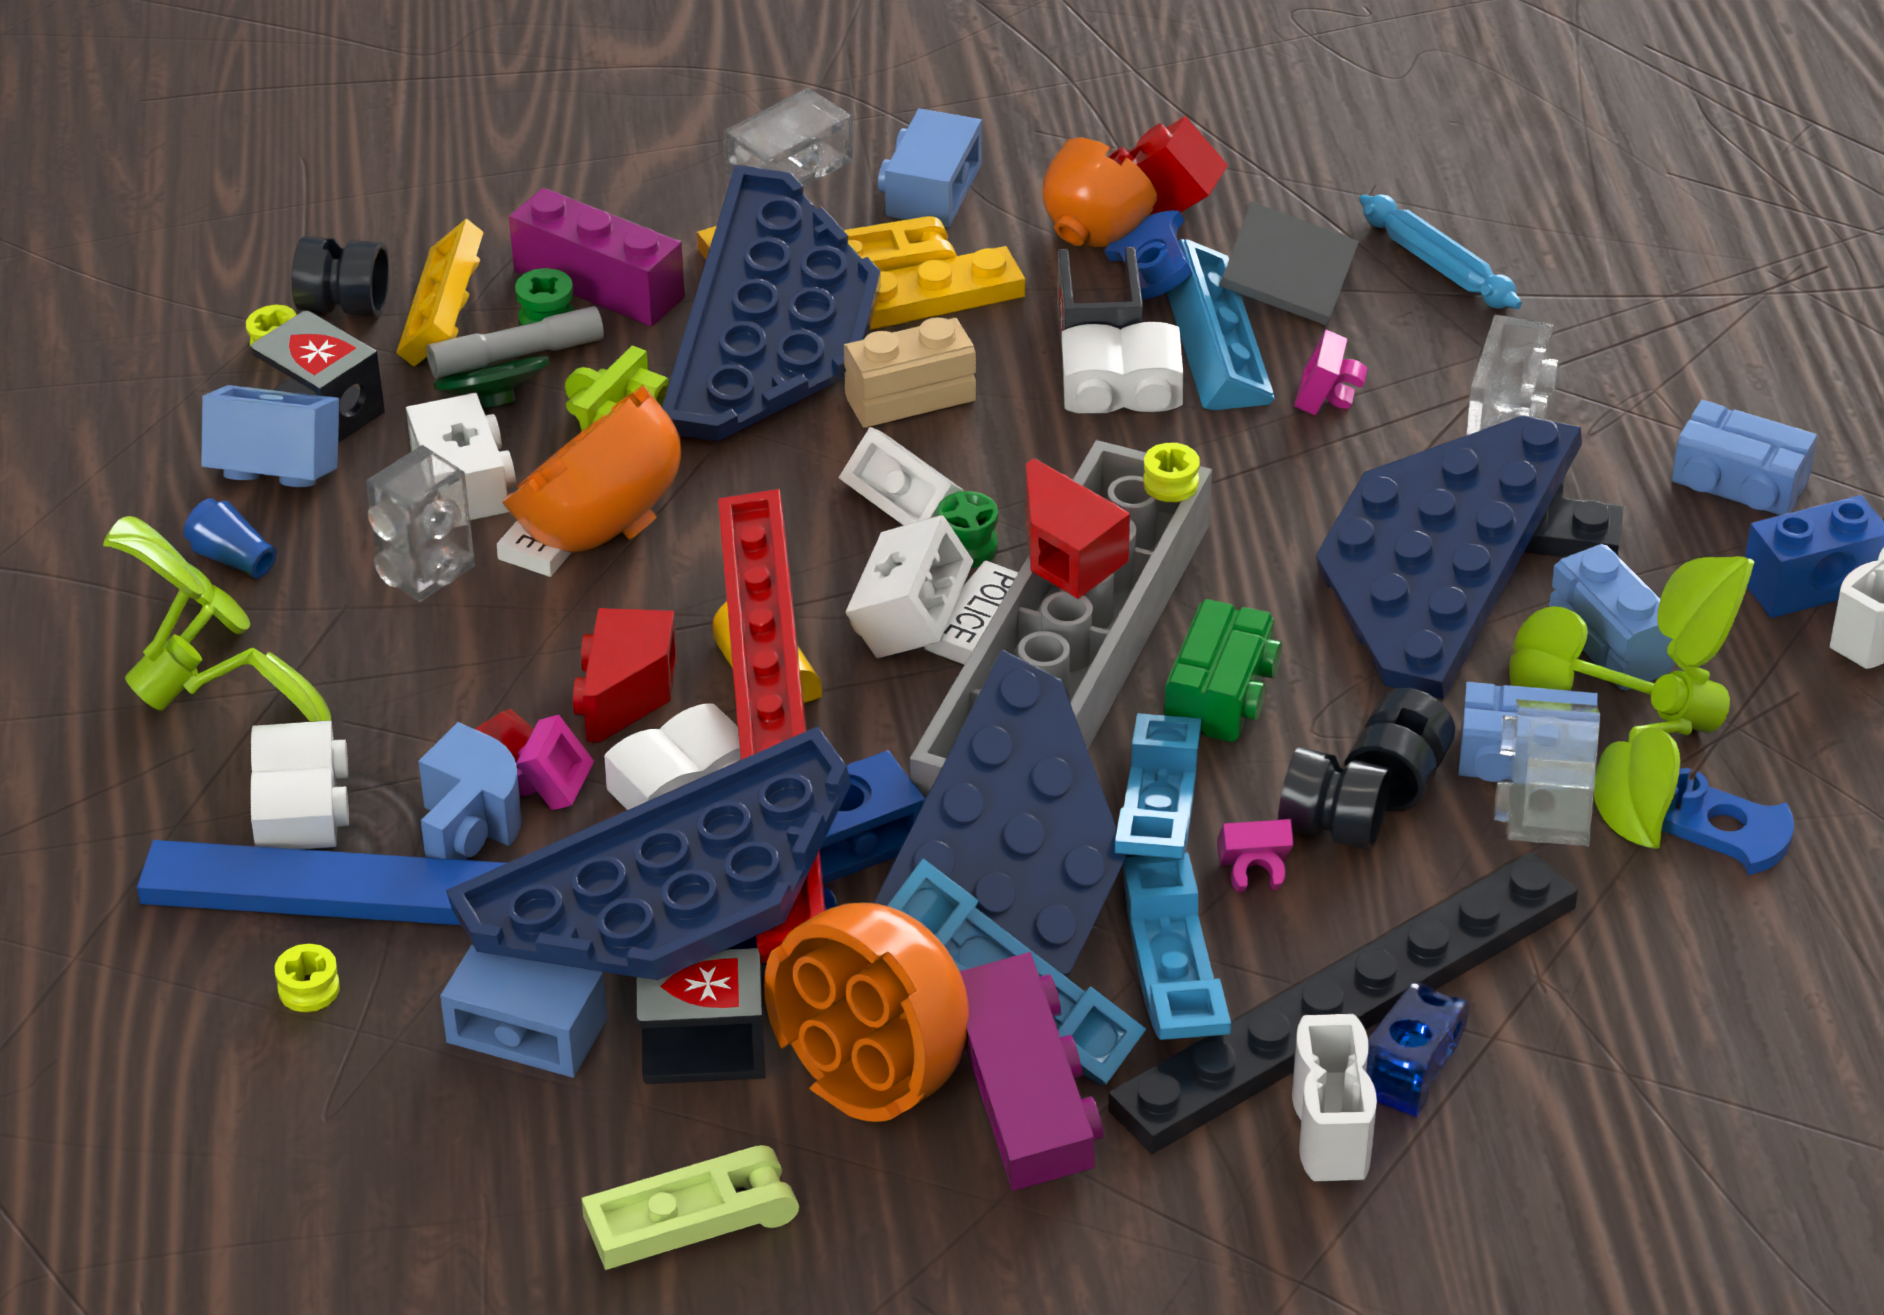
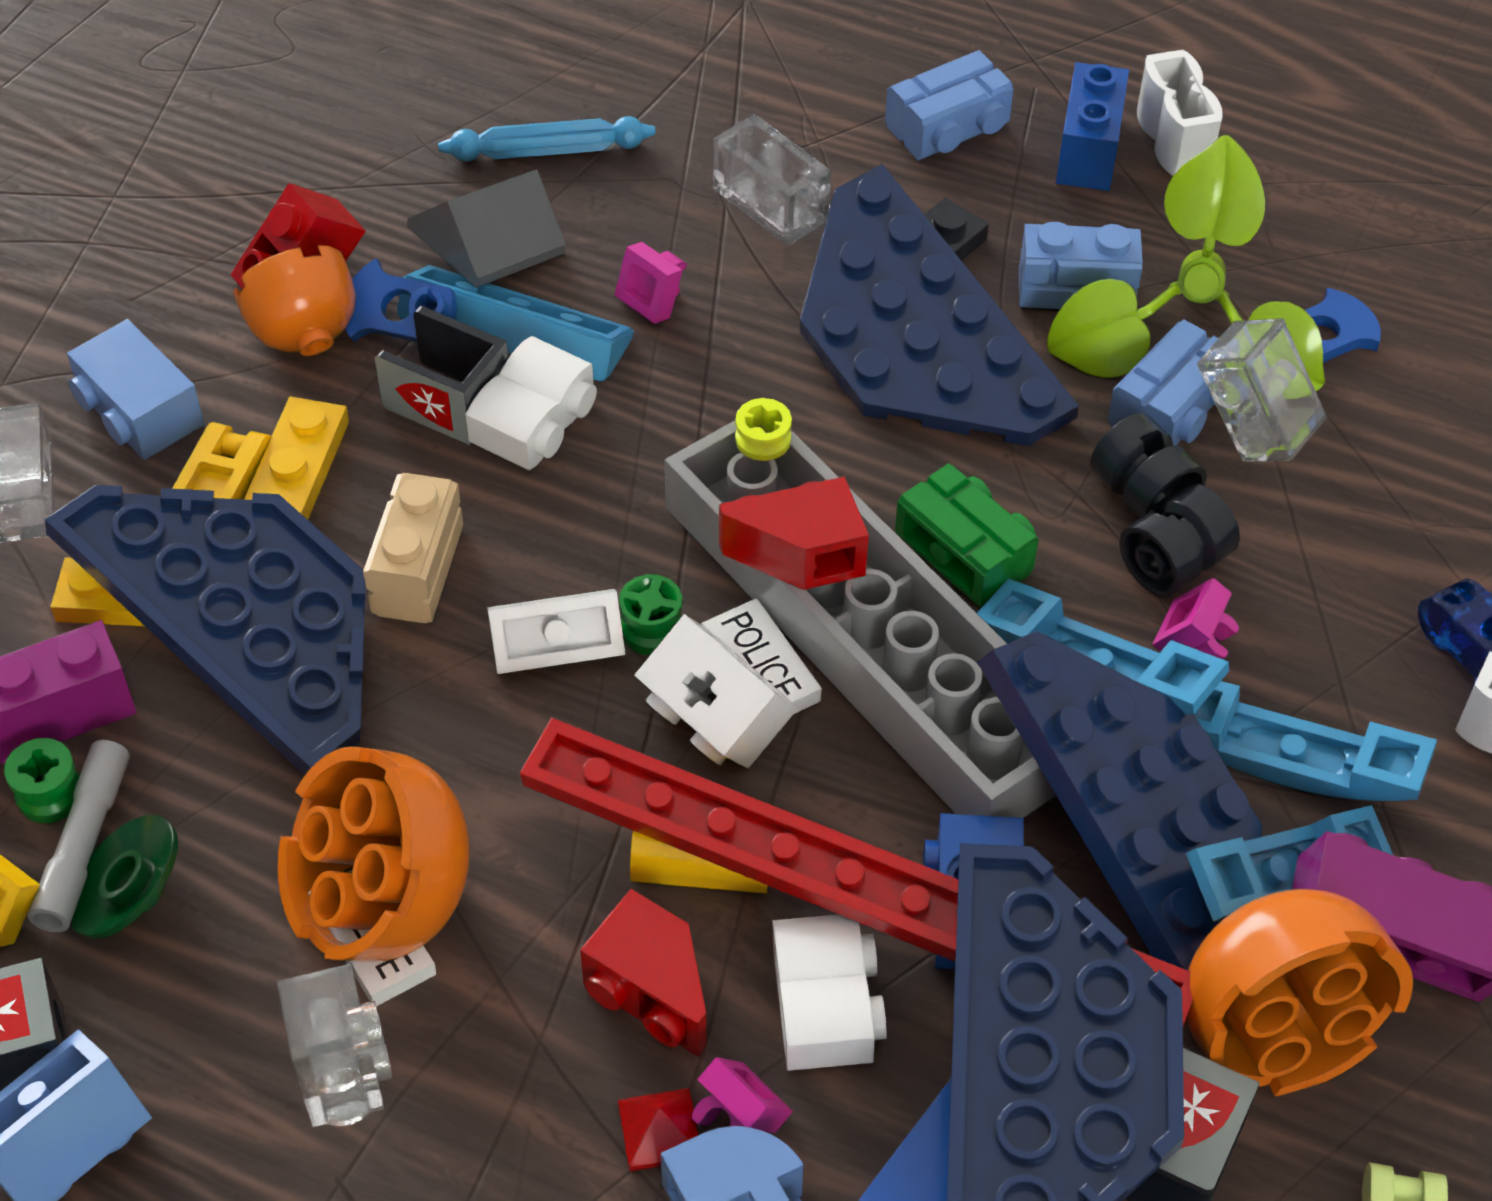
camera: 60 degrees left, 10 degrees up
white brick [406,393,516,527] -> none
lime hips [565,346,670,431] -> none
black plate [1108,851,1578,1154] -> none

